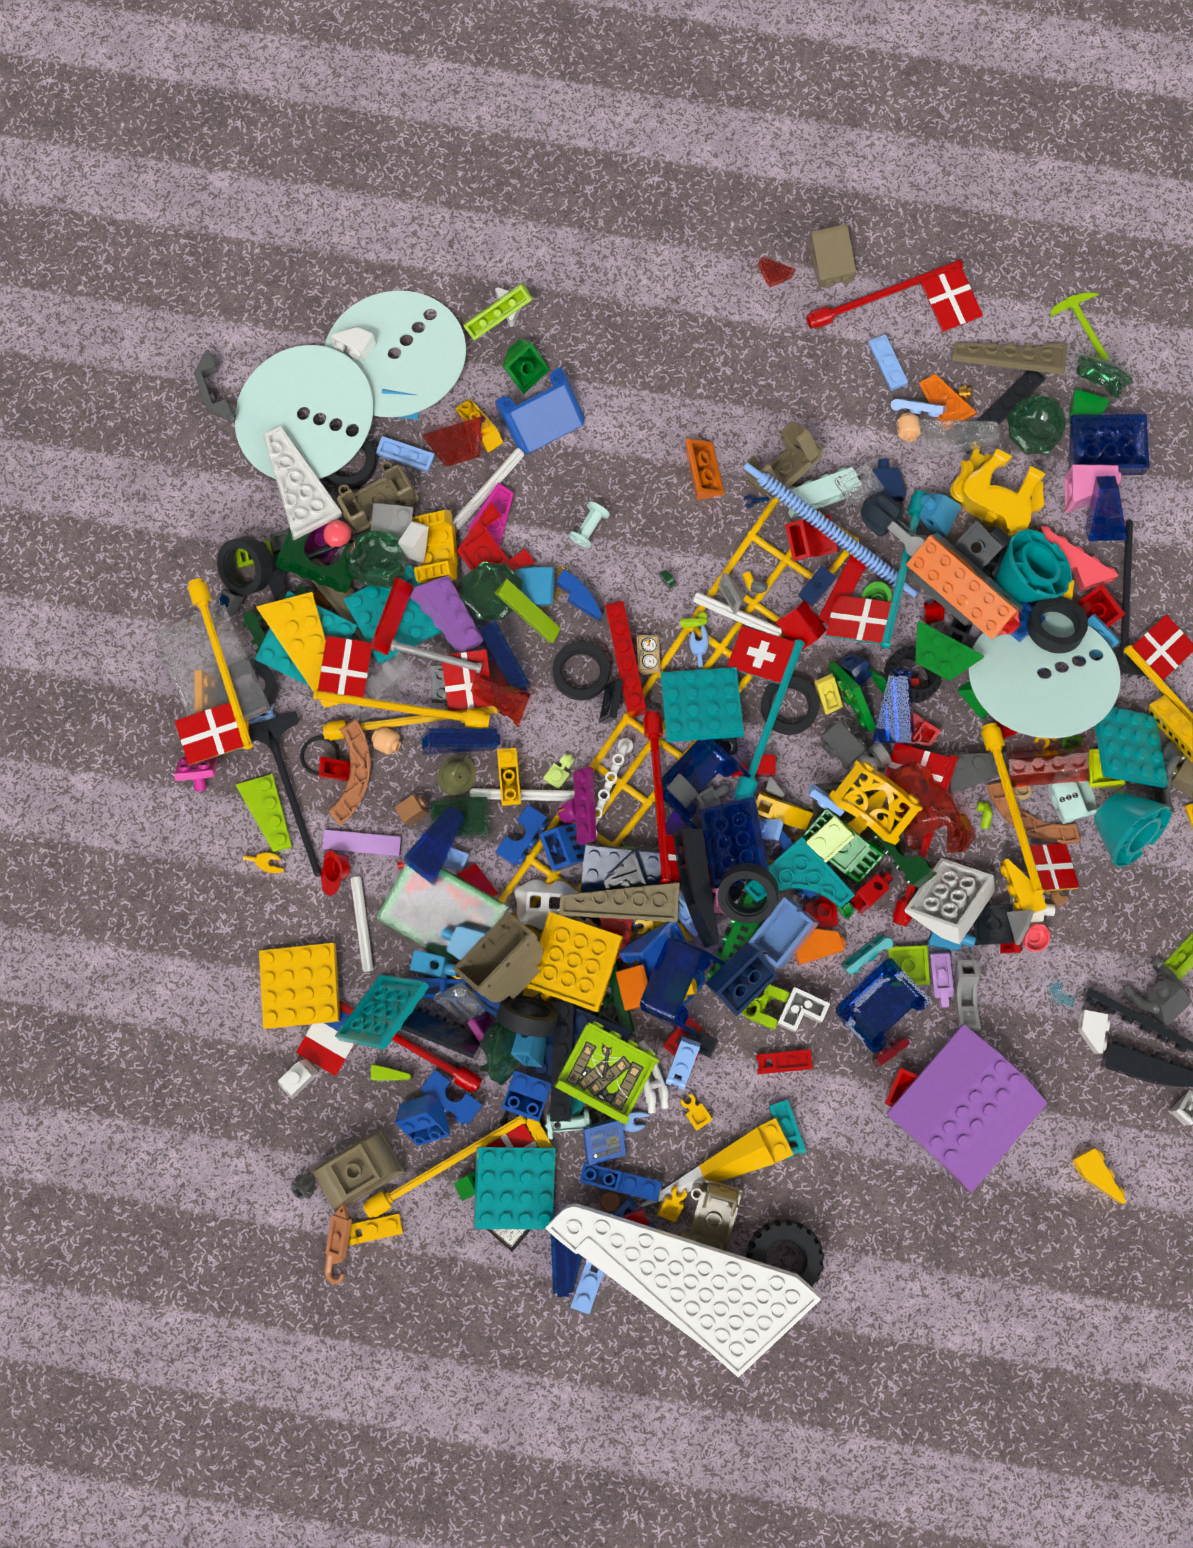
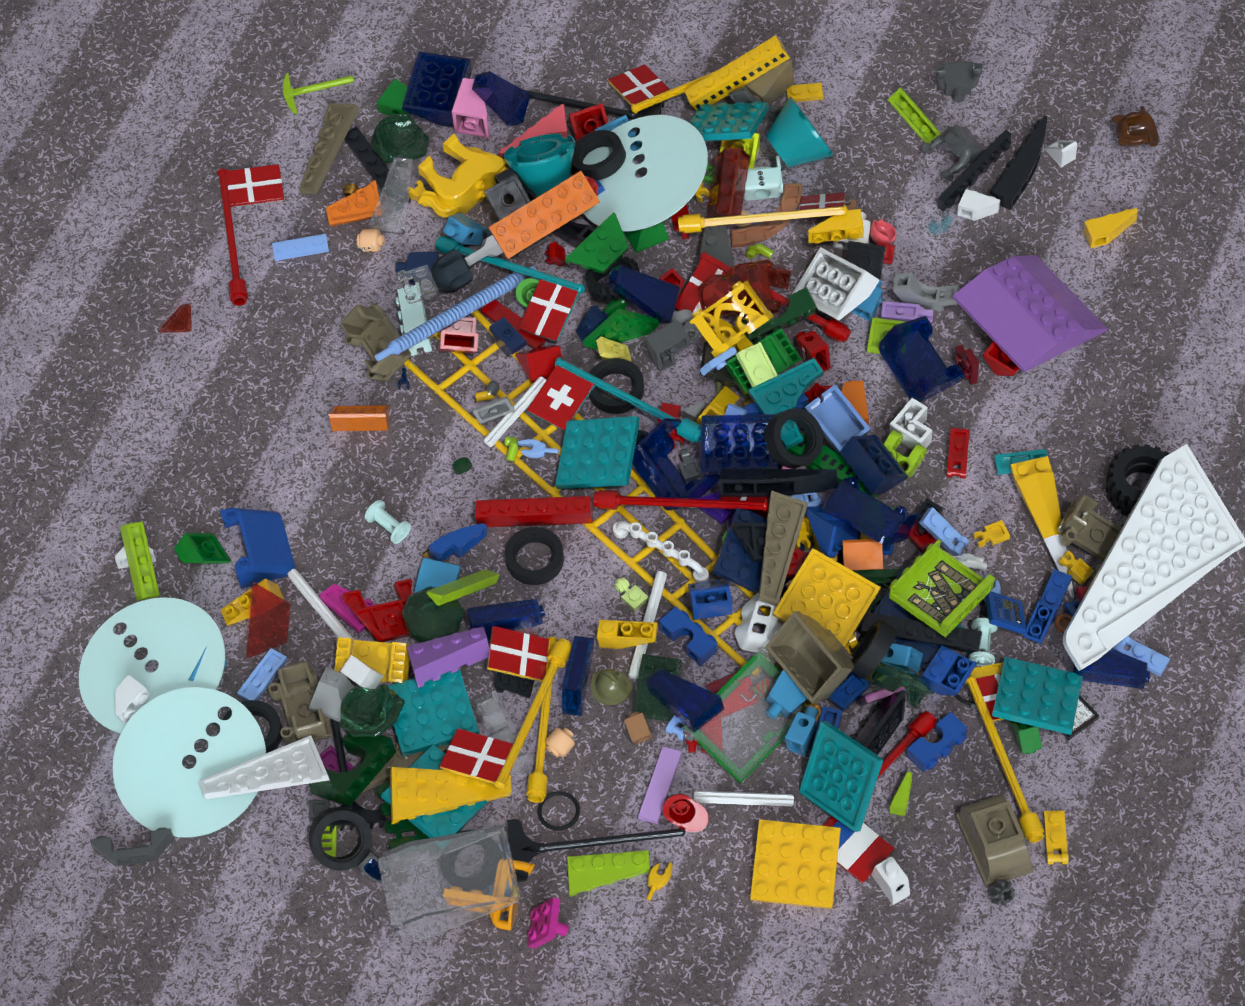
camera: 75 degrees left, 20 degrees down
flag [175,578,254,765] -> none
red slope [319,757,350,782] -> none
coral hair [323,520,352,548] -> none
nougat plate [324,1204,352,1284] -> none
nougat tile [327,719,371,826] -> none
red tile [370,578,413,655] -> none
light grey bar [390,639,482,674] -> none
blue slope [395,1094,450,1146] -> none
clear plate [433,982,486,1024] -> none
clear red wing [470,673,531,727] -> none
magenta plate [558,766,597,845] -> none
black plate [599,680,623,724] -> none
slope [637,635,661,675] -> none
dark grey slope [667,774,698,808] -> none
dark tan slope [808,224,856,288] -> none
green tile [835,902,854,919] -> none
teal plate [840,934,893,975] -> none
light blue plate [891,398,946,417] -> none
dark grey tile [911,572,973,625] -> none
light grey slope [1007,910,1034,945] -> none
clear green piece [1076,355,1134,399] -> none

